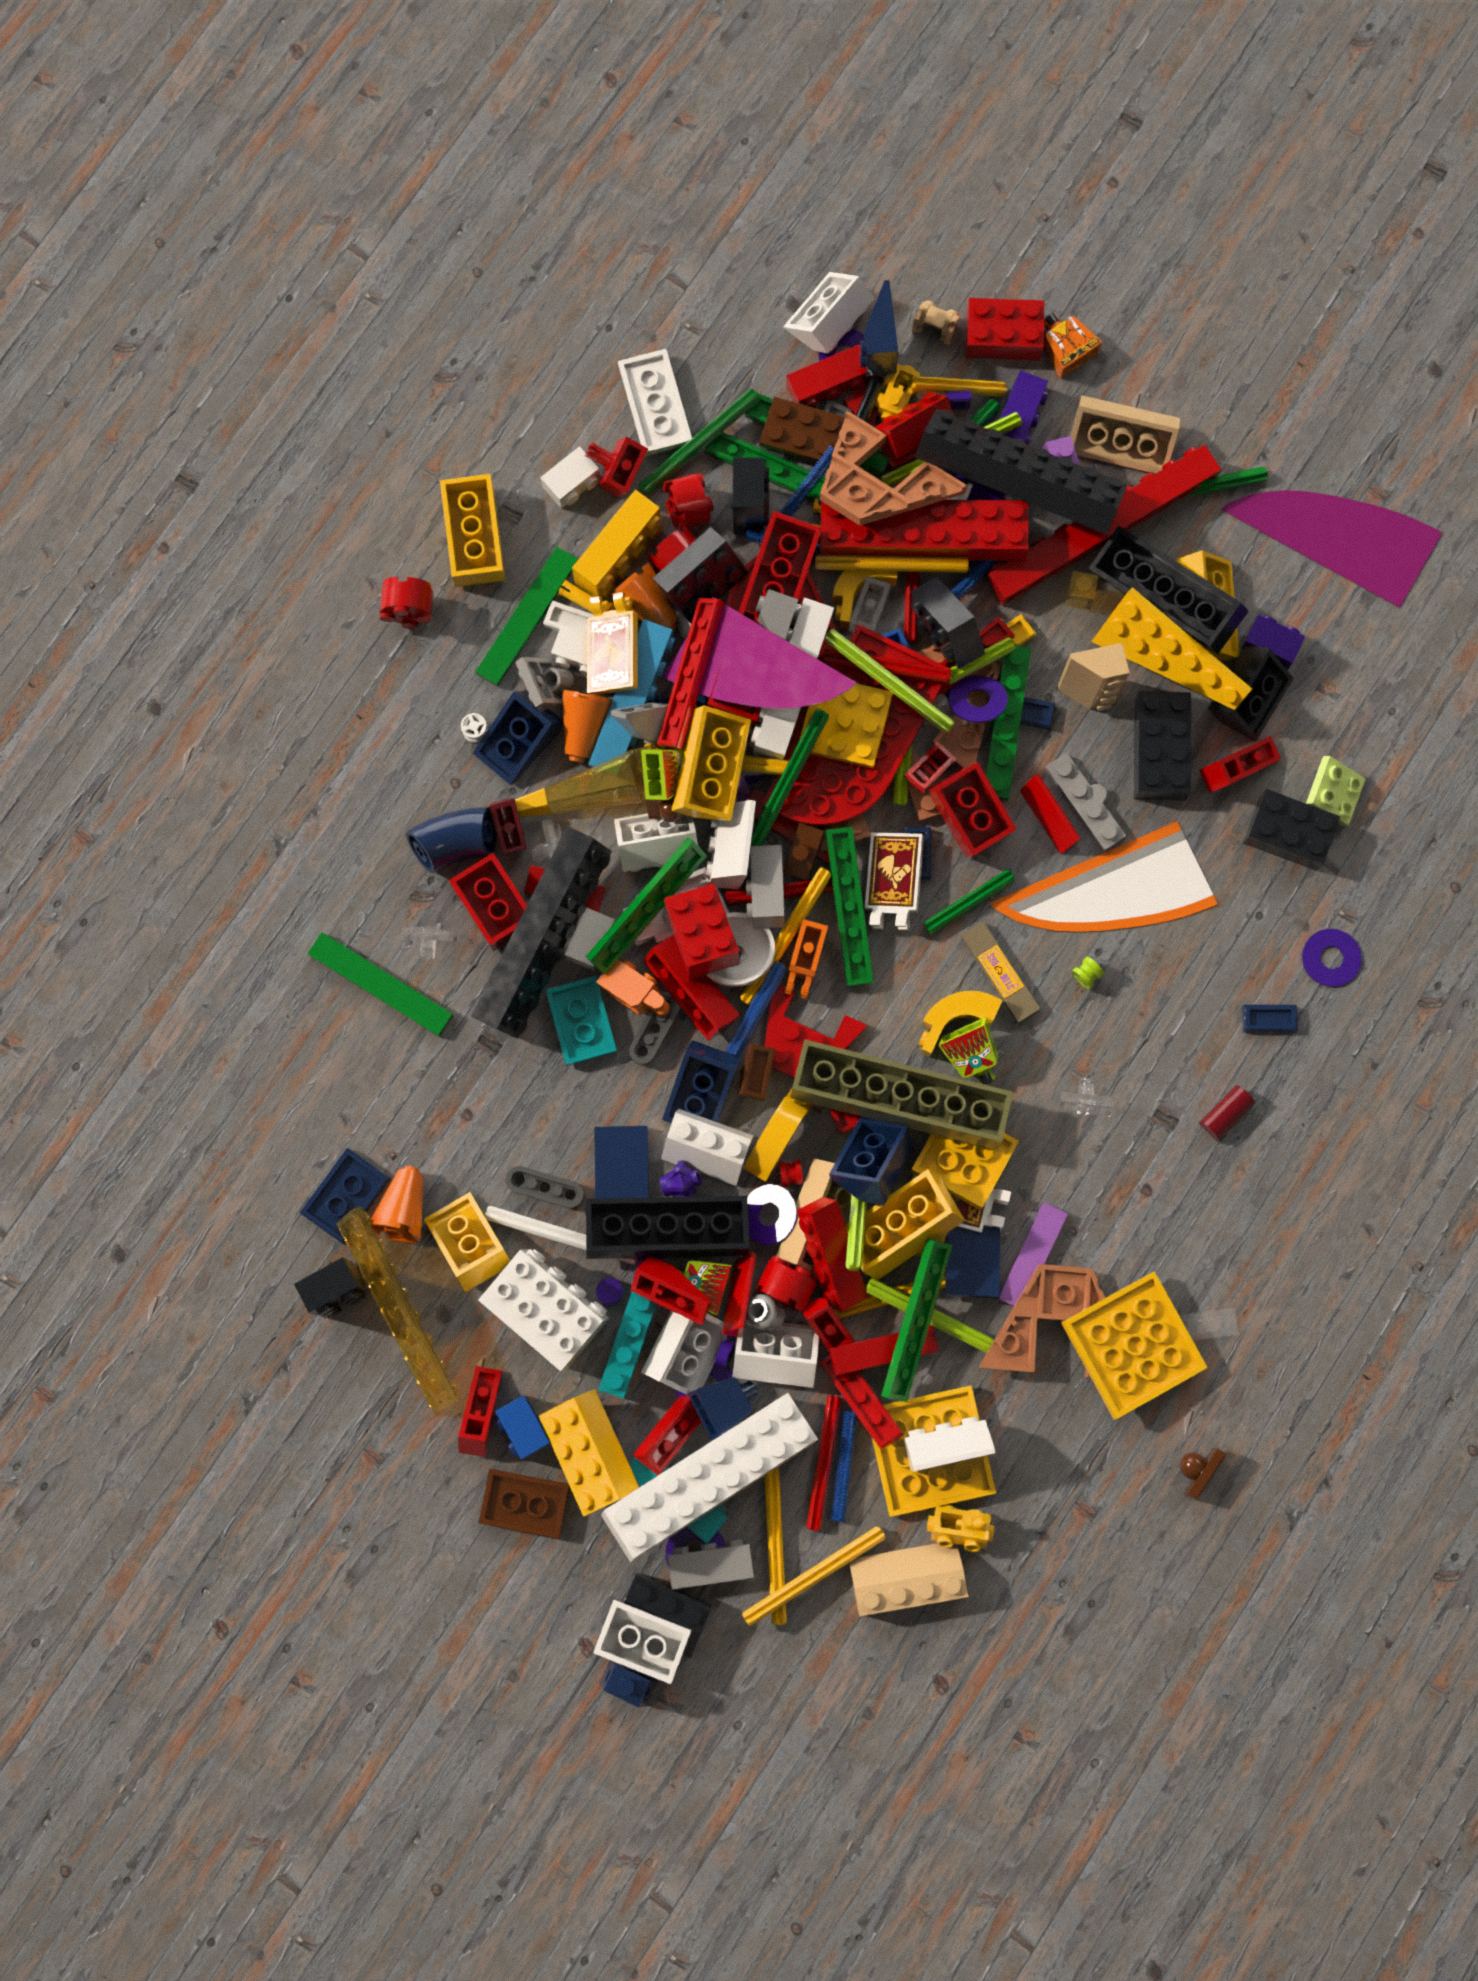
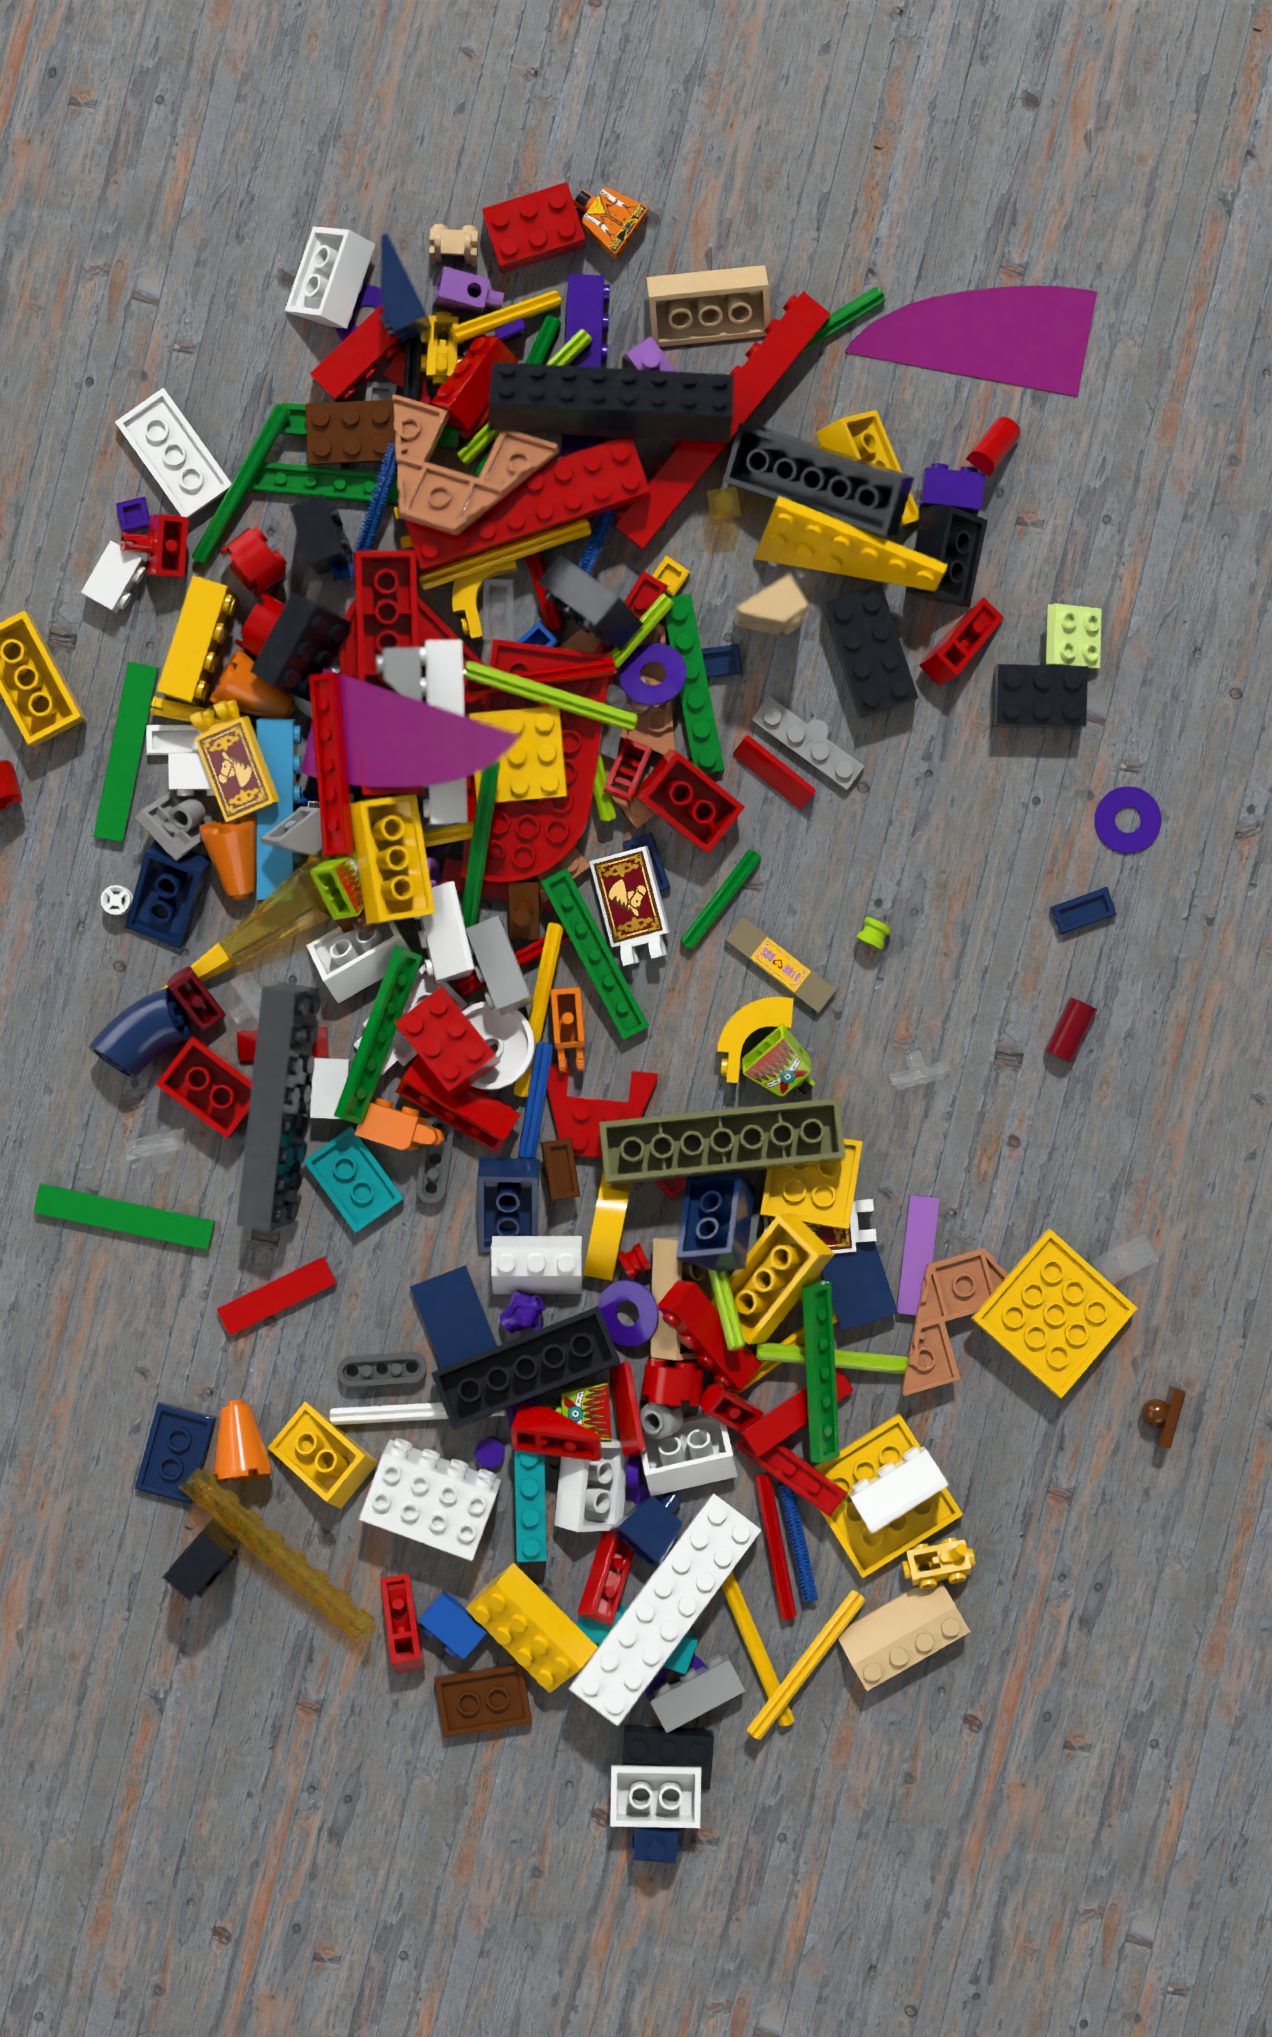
camera: 25 degrees left, 10 degrees up
sticker [990,821,1218,932] -> none
none -> dark purple tile [116,496,150,533]
none -> red tile [217,1256,337,1336]
none -> medium lavender torso [432,266,504,315]
none -> red brick [966,417,1021,477]

